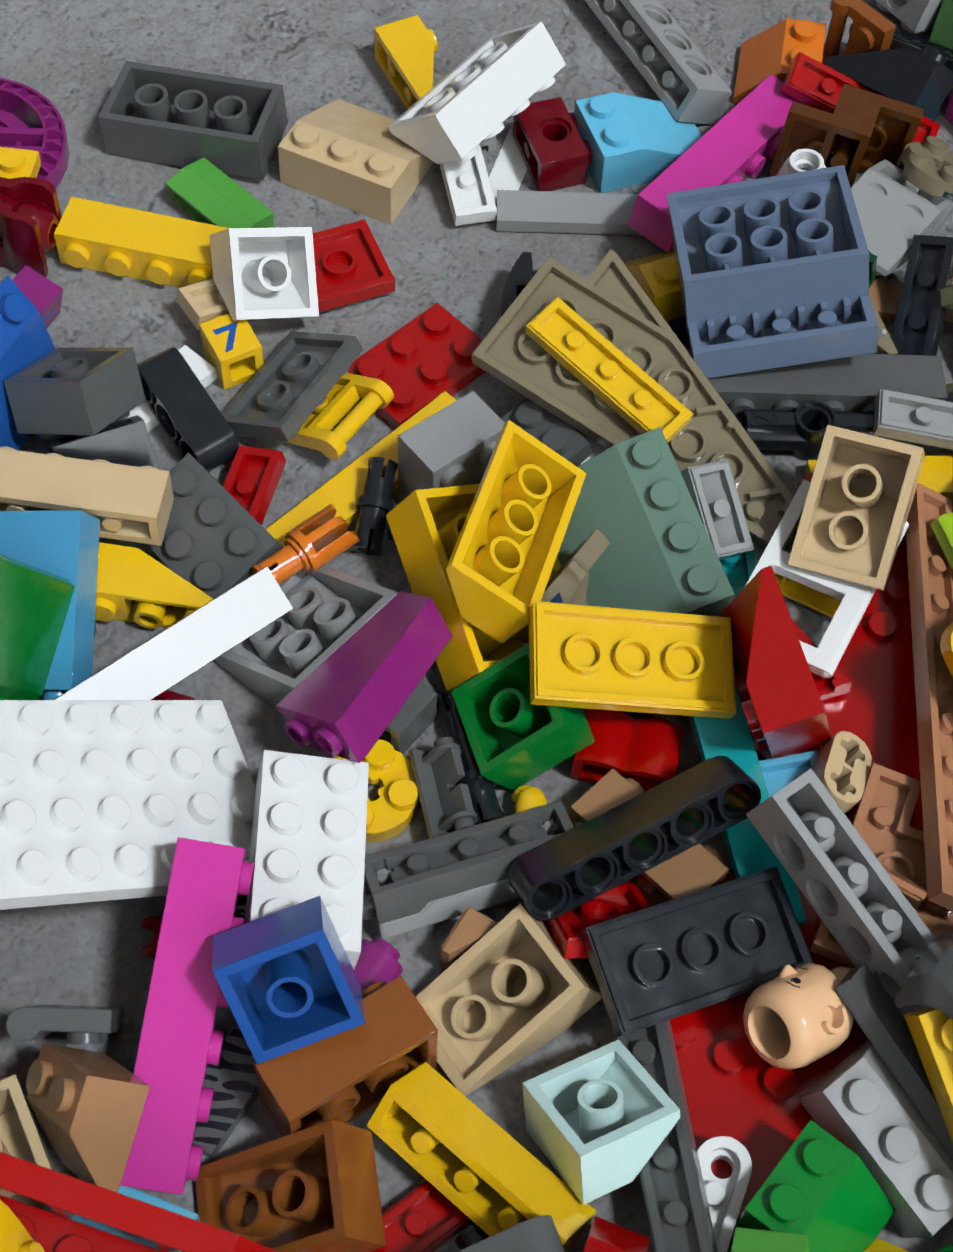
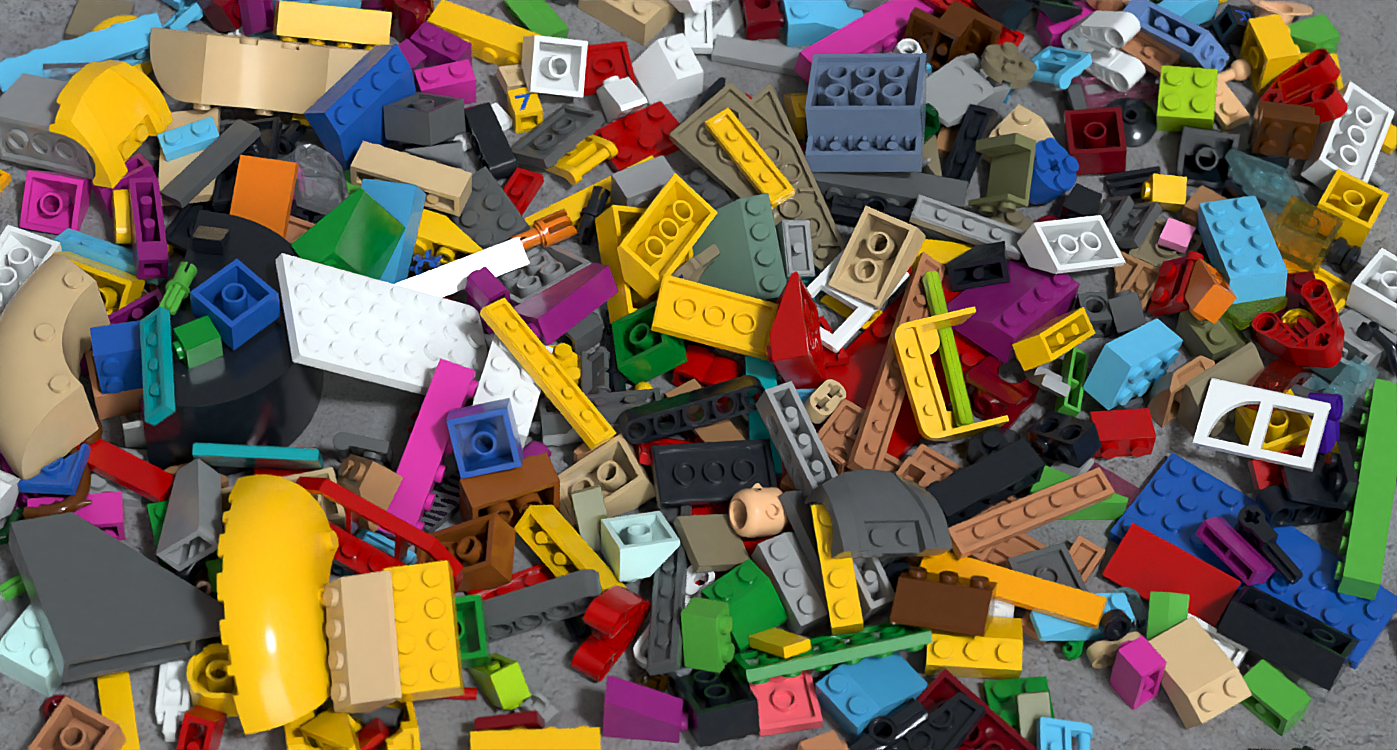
camera: 10 degrees right, 5 degrees down
none -> blue gear [409,249,443,275]
none -> magenta brick [410,21,472,68]
none -> dark pink brick [414,59,476,104]
none -> magenta brick [465,266,510,335]
none -> yellow tile [479,297,616,450]
none -> tile [569,485,608,551]
none -> white slope [596,75,648,122]
none -> white slope [632,33,704,105]
none -> dark tan tile [673,514,750,573]

